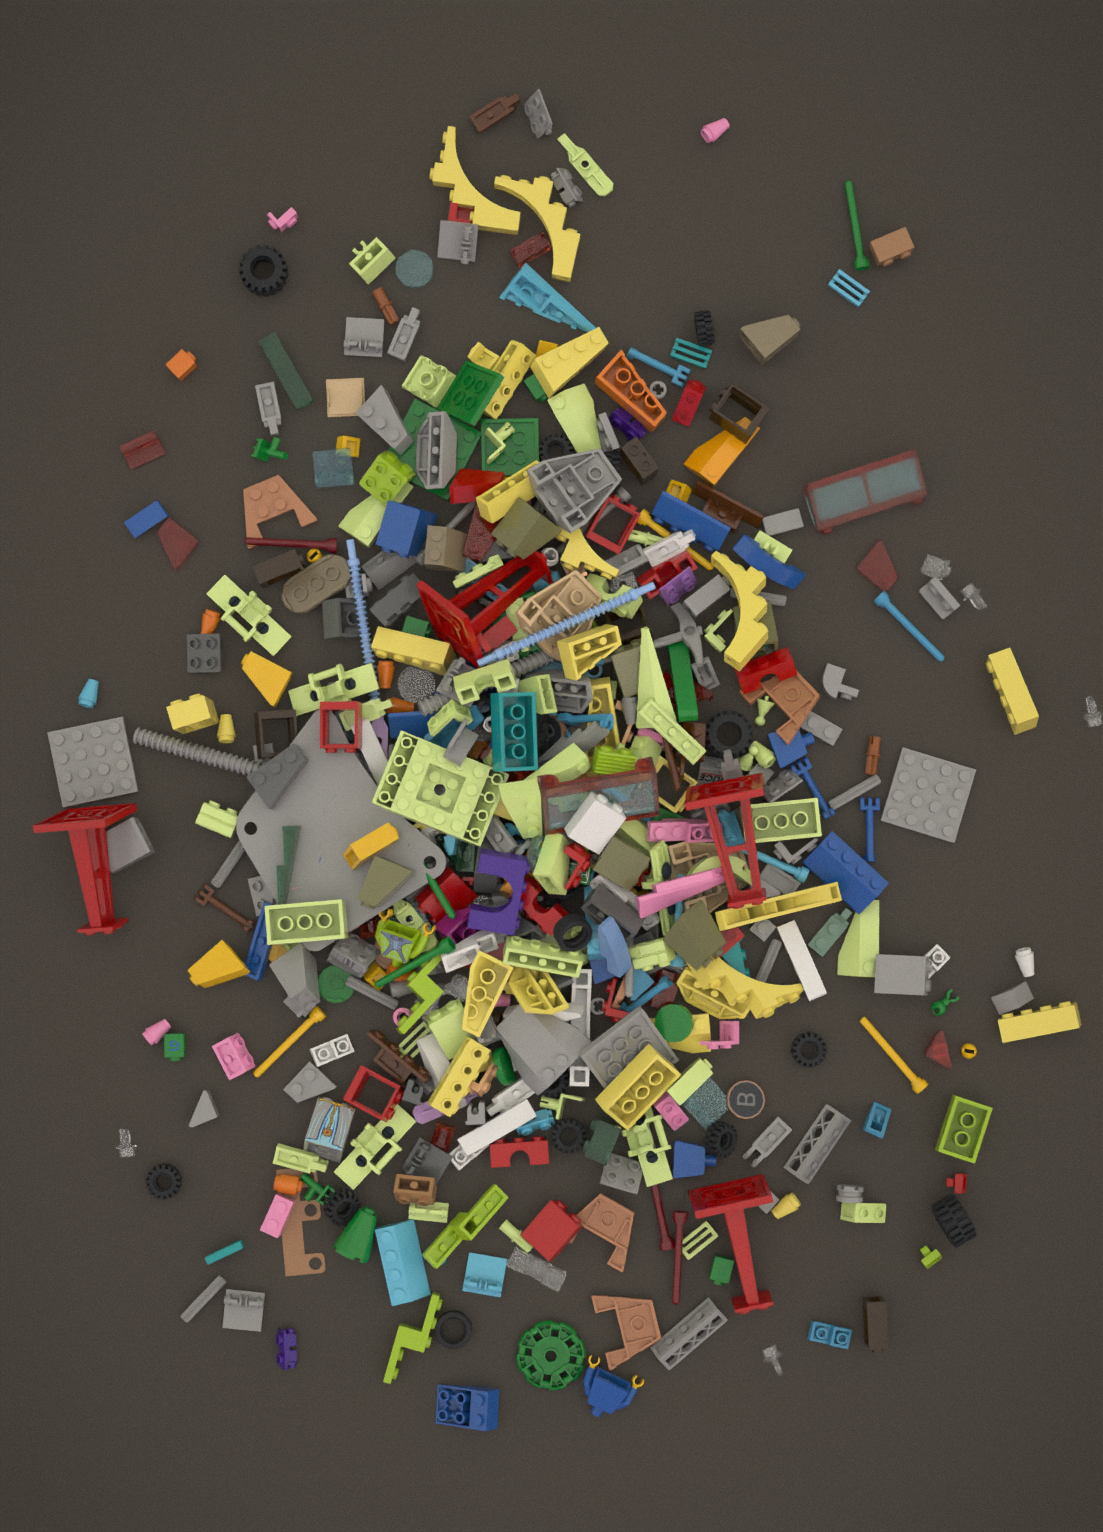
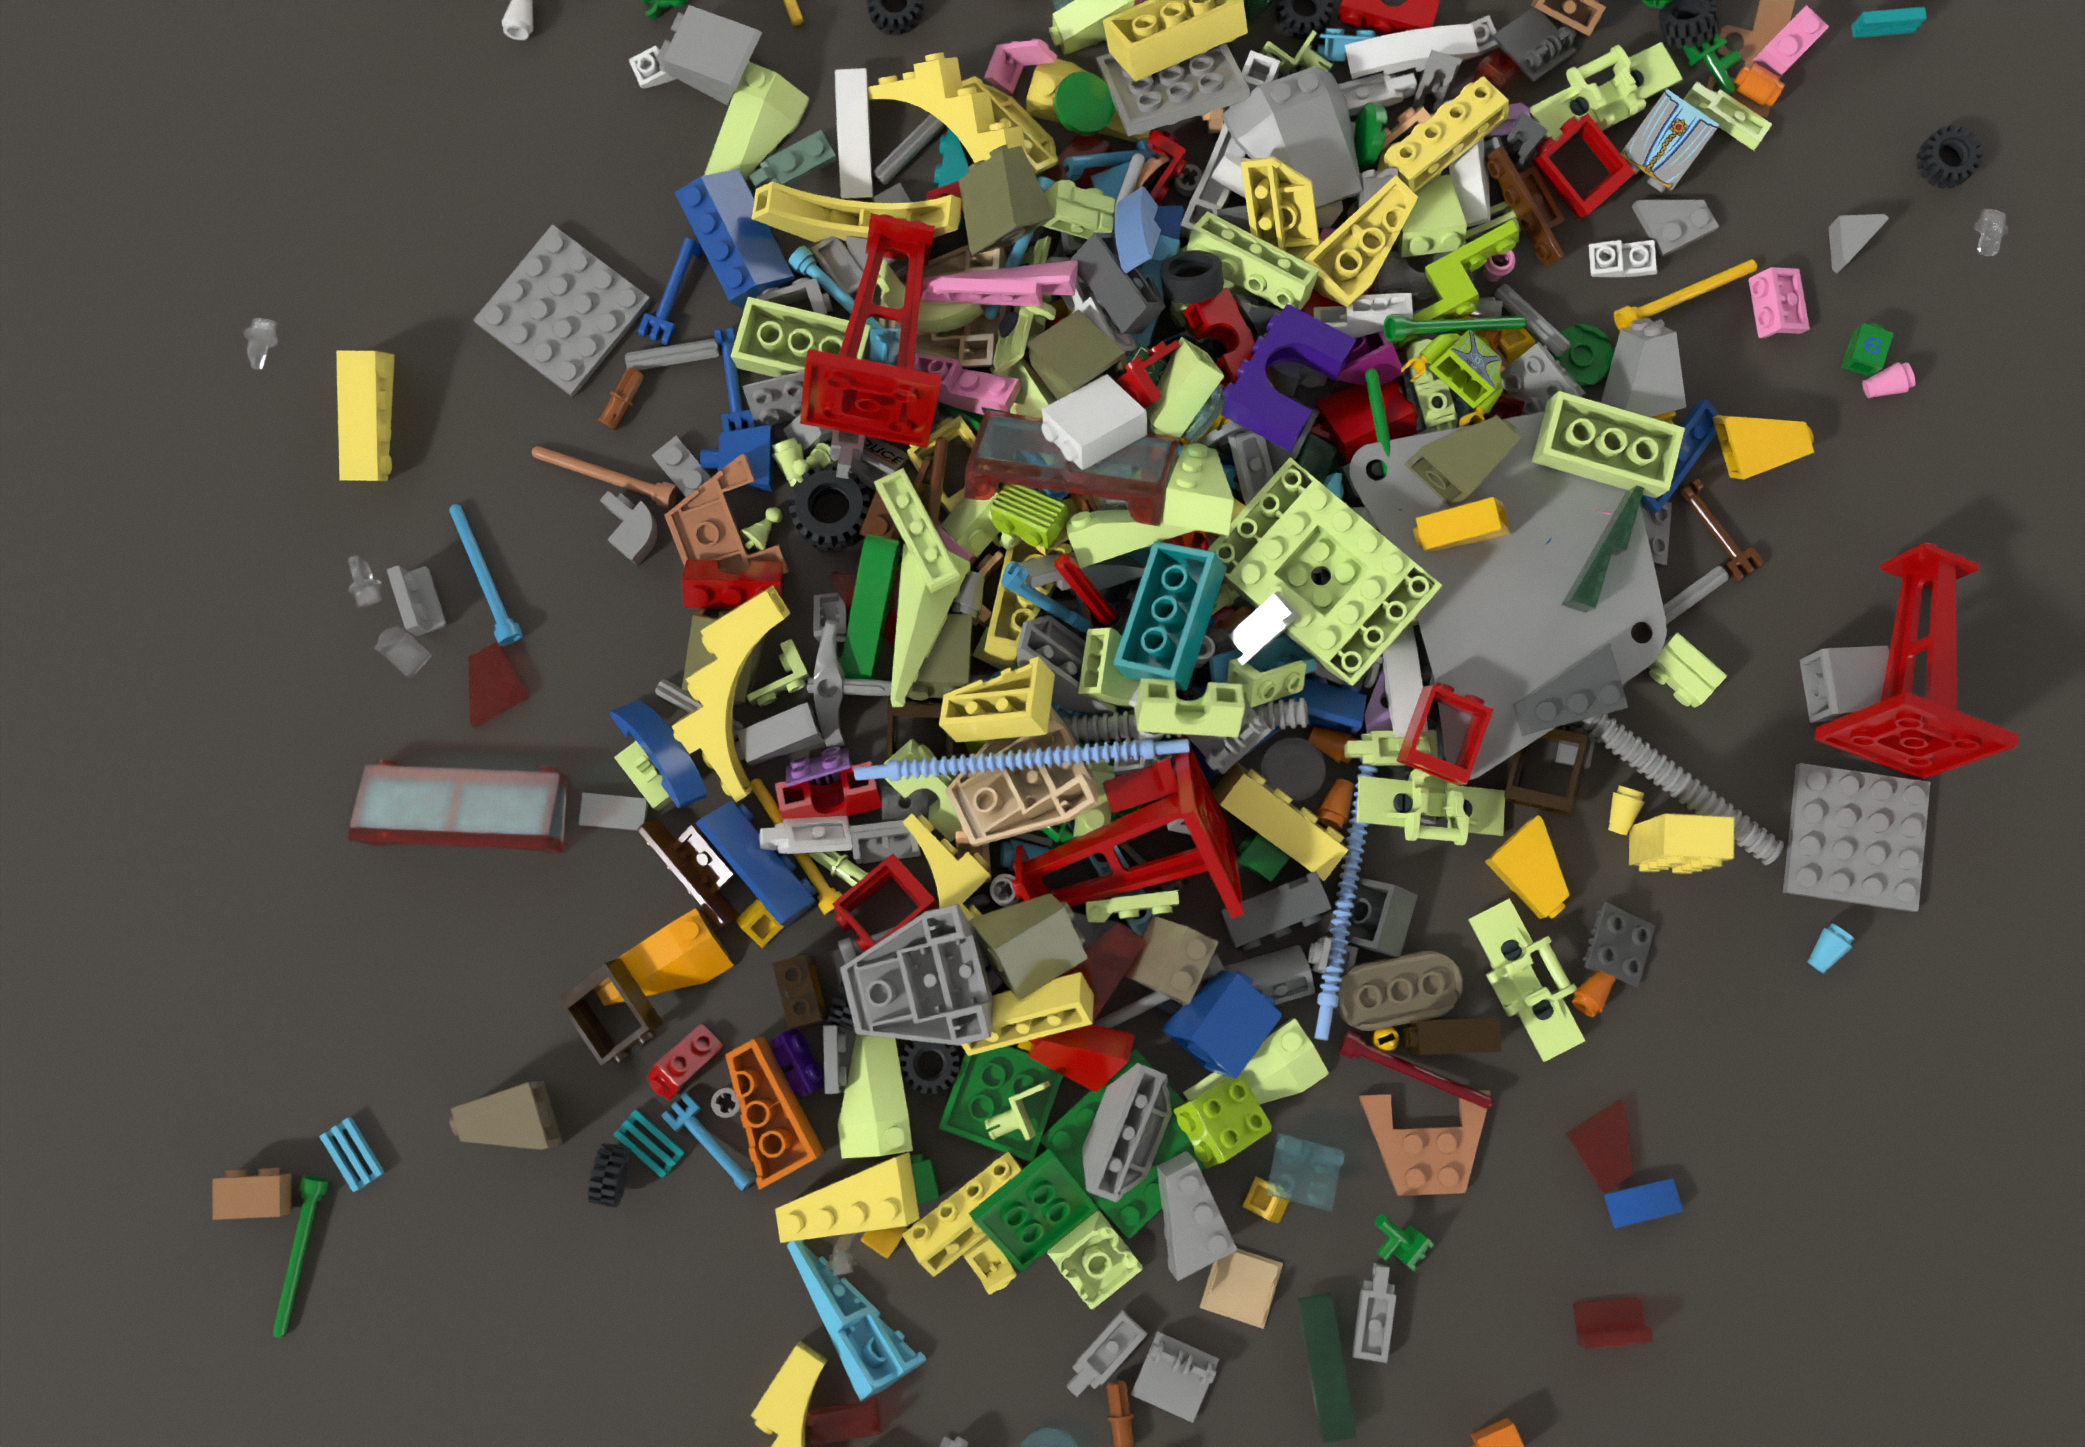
camera: 155 degrees left, 5 degrees down
none -> nougat piece [532,446,678,510]
none -> clear plate [825,1232,859,1275]
none -> red axle [1054,553,1116,626]

